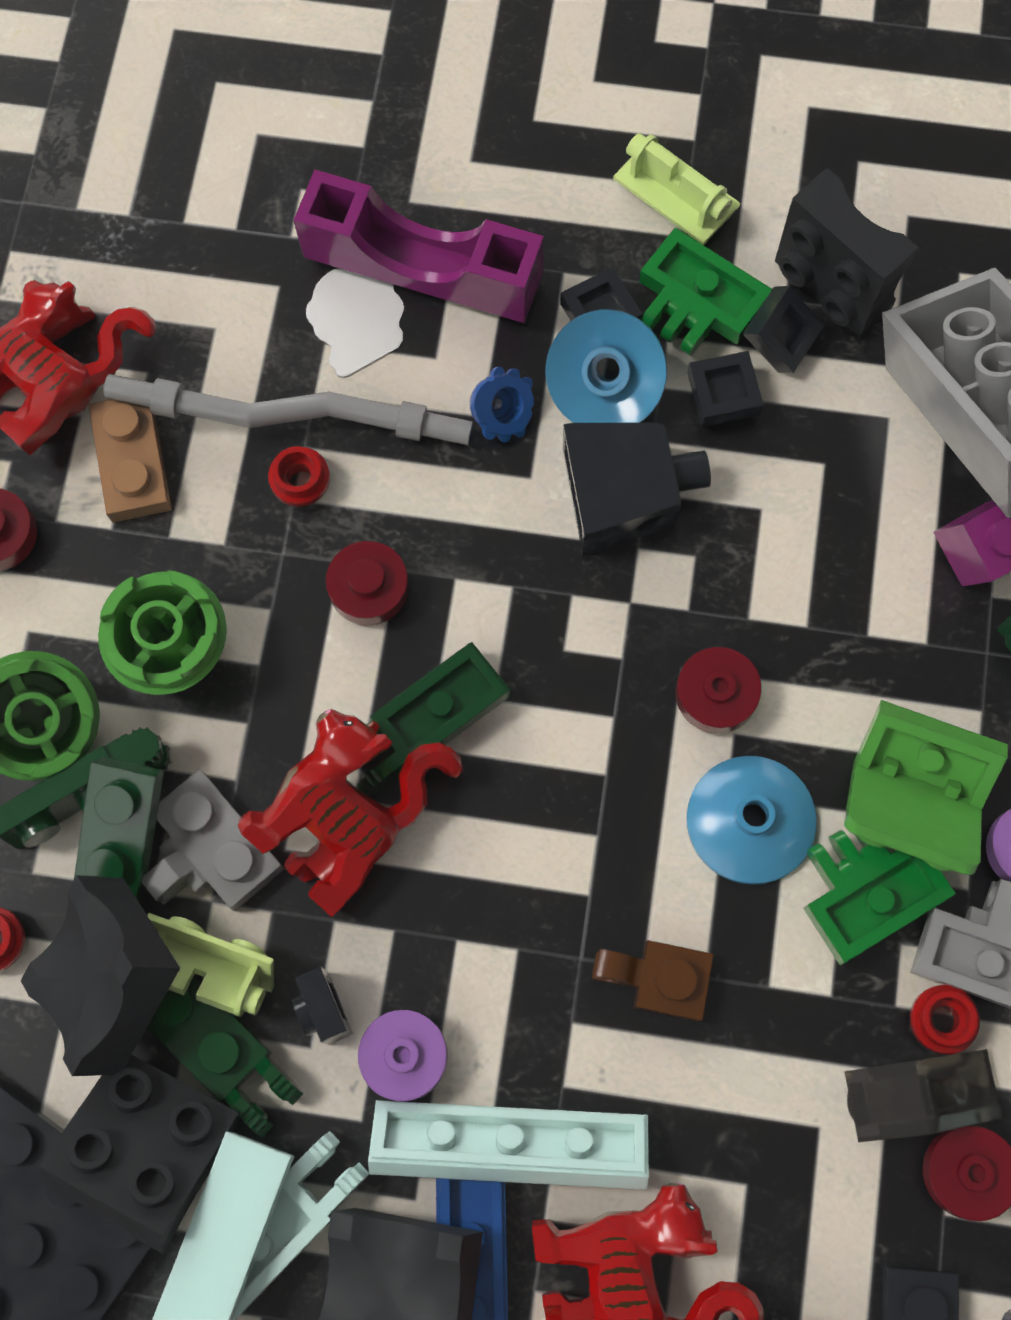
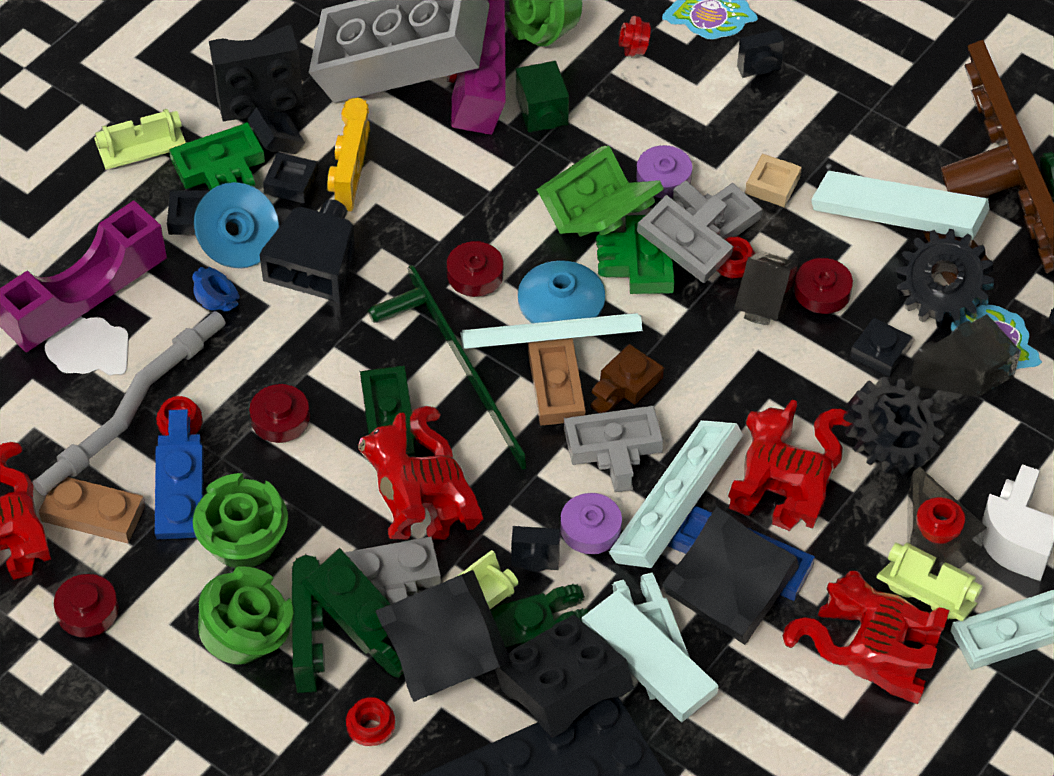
camera: 65 degrees left, 20 degrees down
none -> blue hinge [155,409,204,539]
none -> yellow hinge [328,97,370,211]
none -> dark green piece [368,265,526,470]
none -> light aqua tile [460,313,643,349]
none -> medium nougat plate [528,338,585,426]
none -> light grey hinge [564,406,663,492]
none -> light grey hinge [637,195,734,283]

